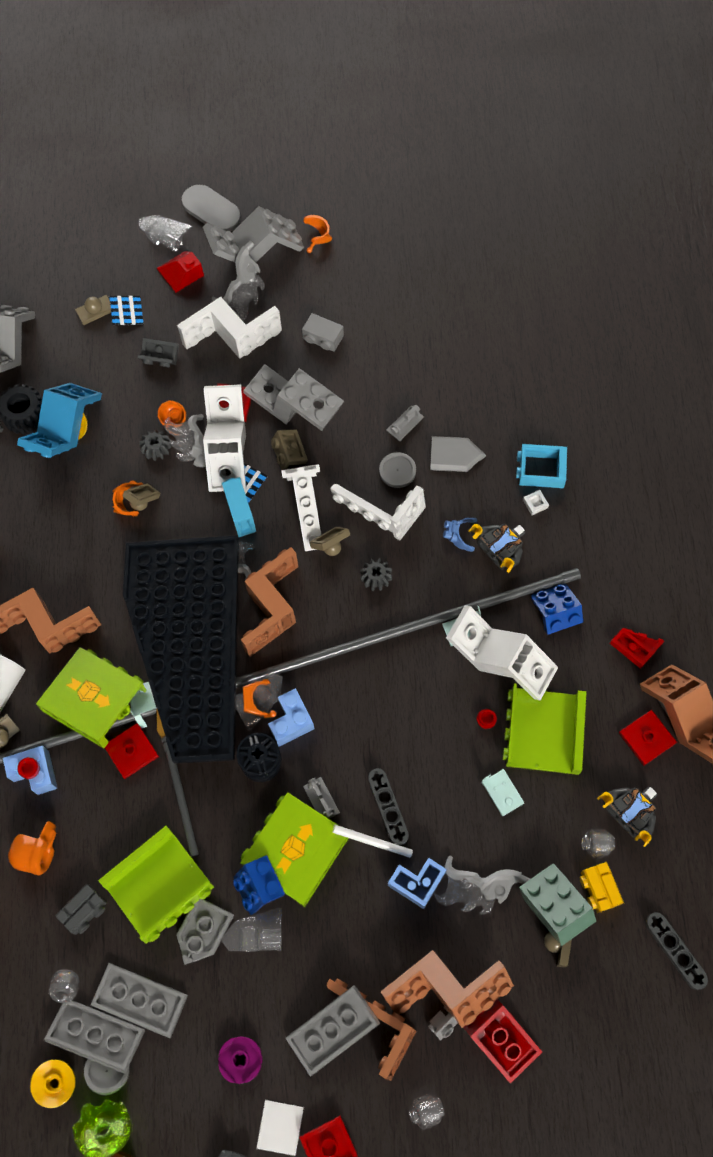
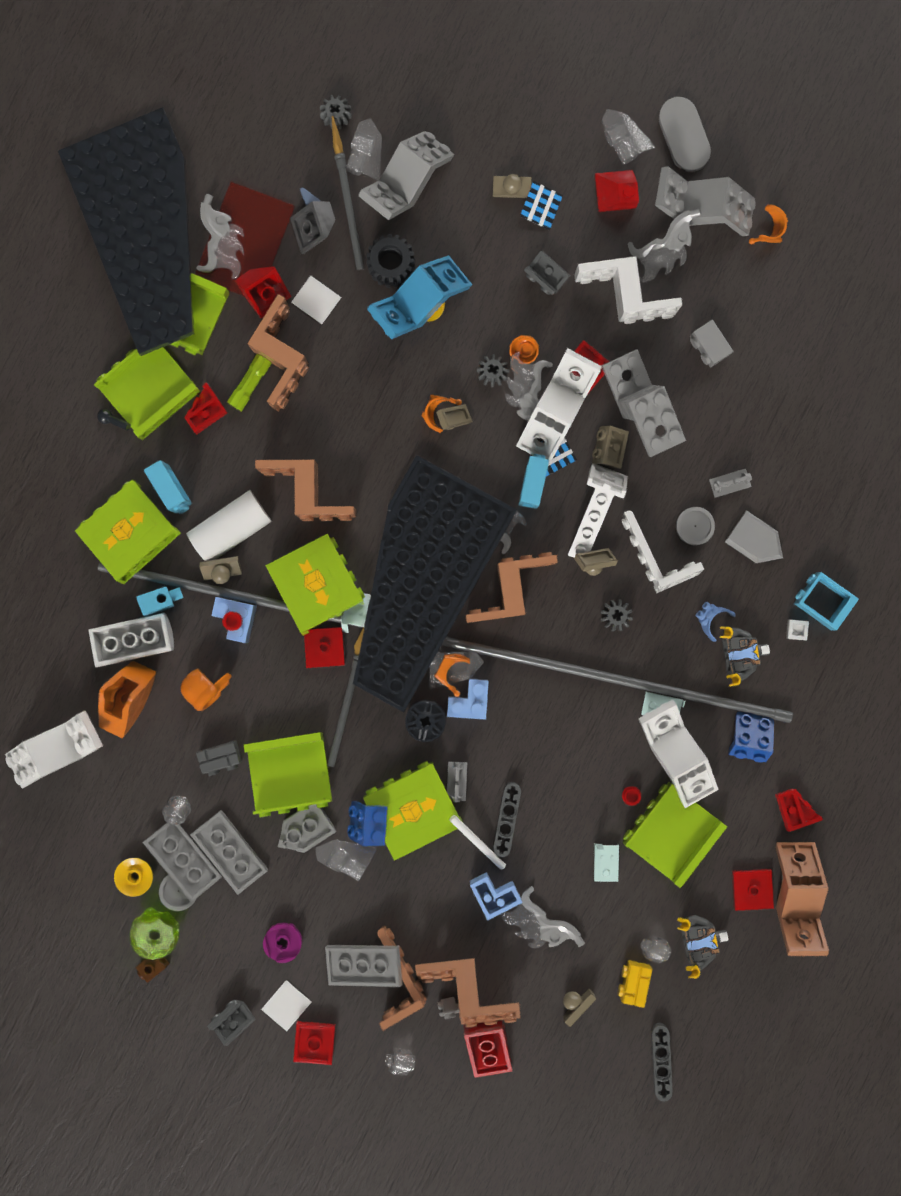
camera: 25 degrees right, 20 degrees up
sand green brick [519,863,596,946] -> none

